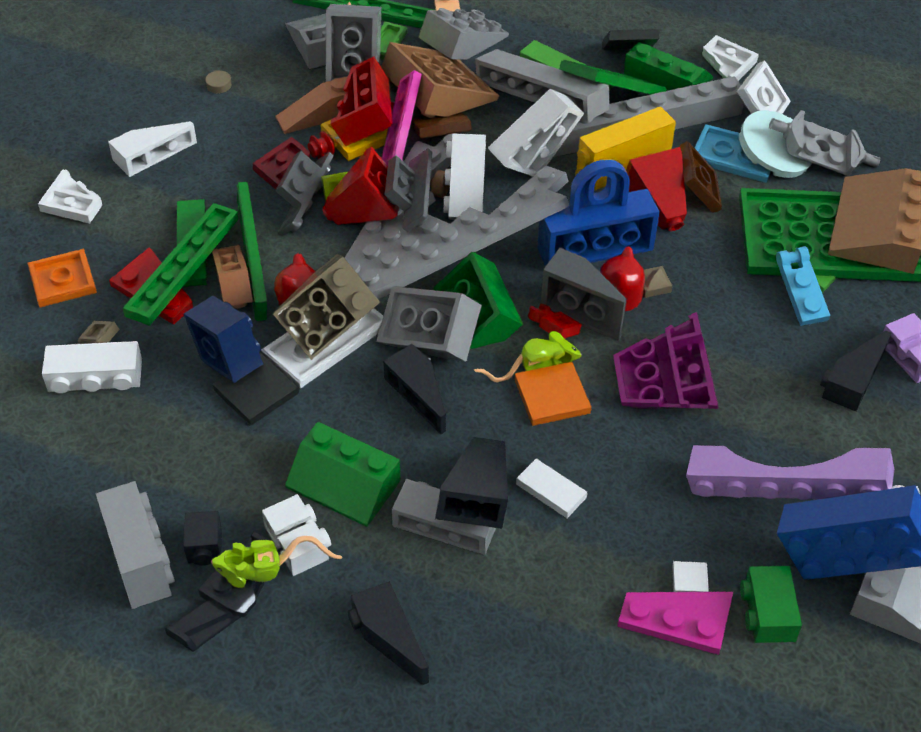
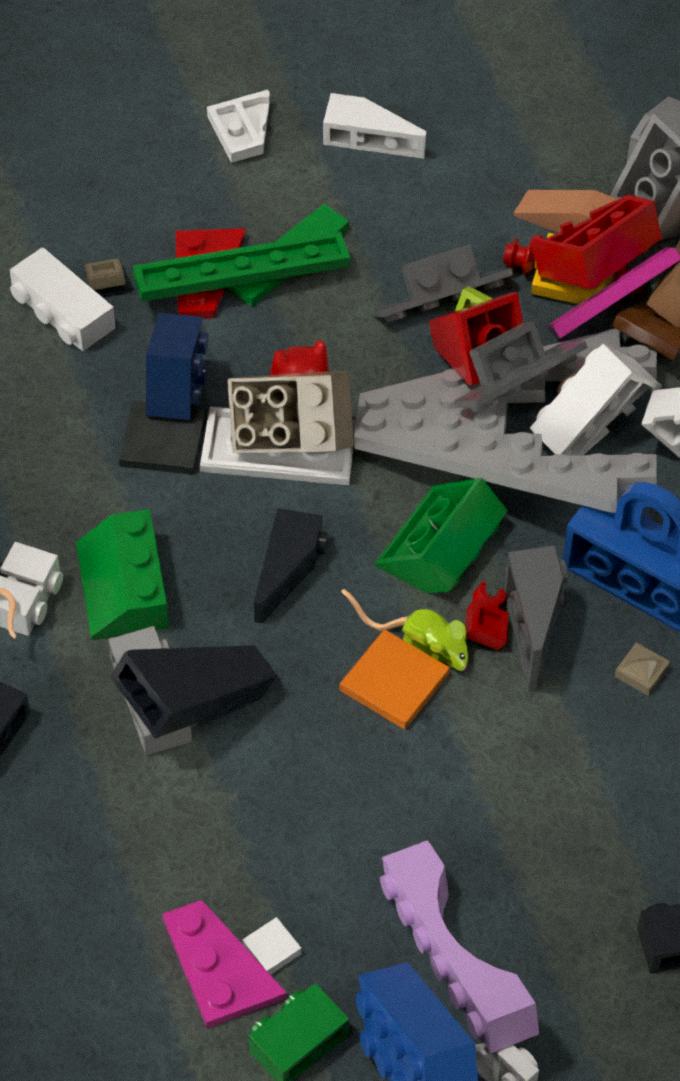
camera: 50 degrees right, 5 degrees up
orange tile [28,249,97,308] -> none
dark tan tile [205,71,232,93] -> none
nougat slope [212,245,253,309] -> none
green tile [237,182,267,321] -> none
dark red wing [253,137,310,189] -> none
light grey slope [376,286,481,362] -> none
white tile [516,459,587,518] -> none
red piece [600,247,645,311] -> none
magenta wedge [613,312,718,409] -> none

